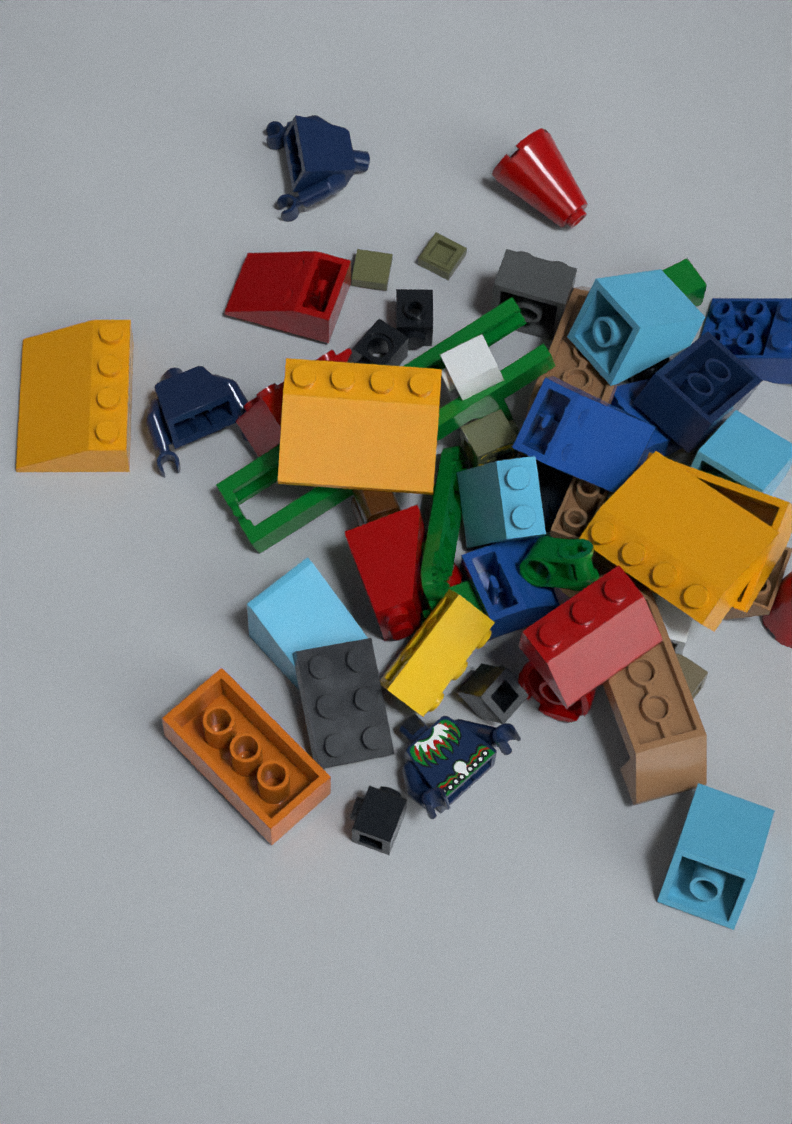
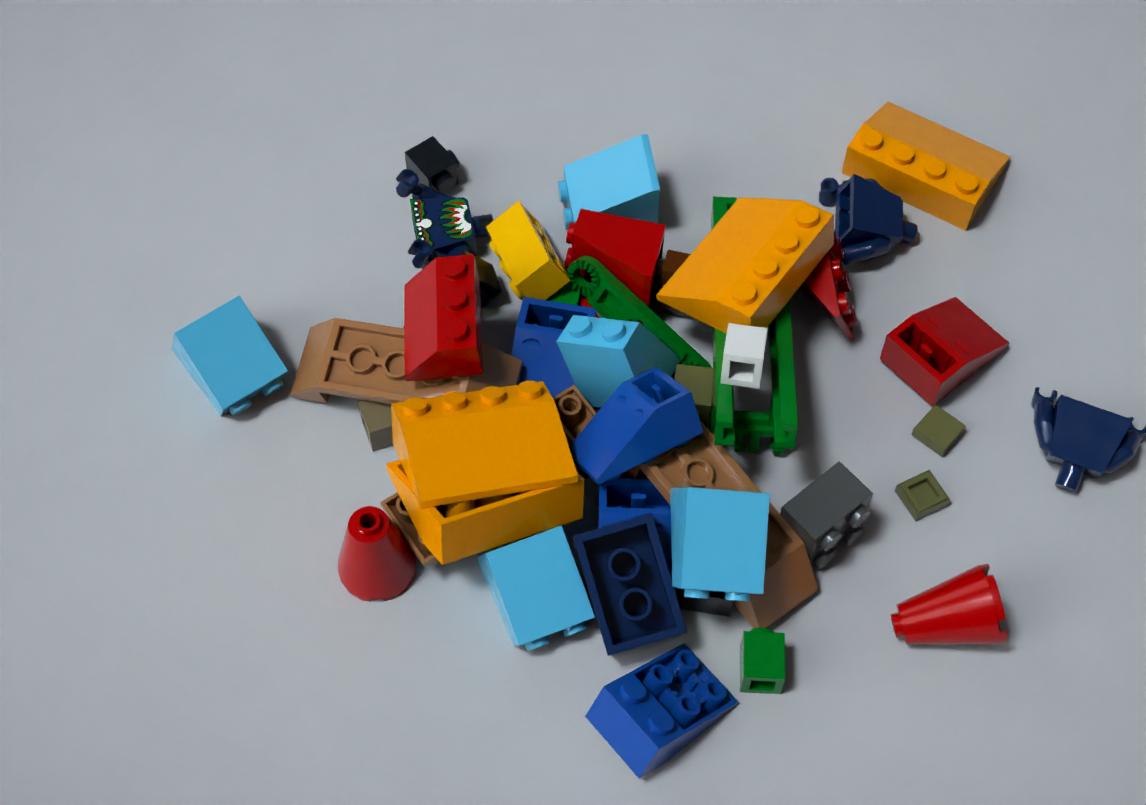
camera: 125 degrees right, 5 degrees down
orange brick [162,668,331,845] -> none
black plate [292,638,395,769] -> none
black brick [352,319,409,366] -> none
black brick [395,289,433,349] -> none
green piece [520,536,599,591] -> none

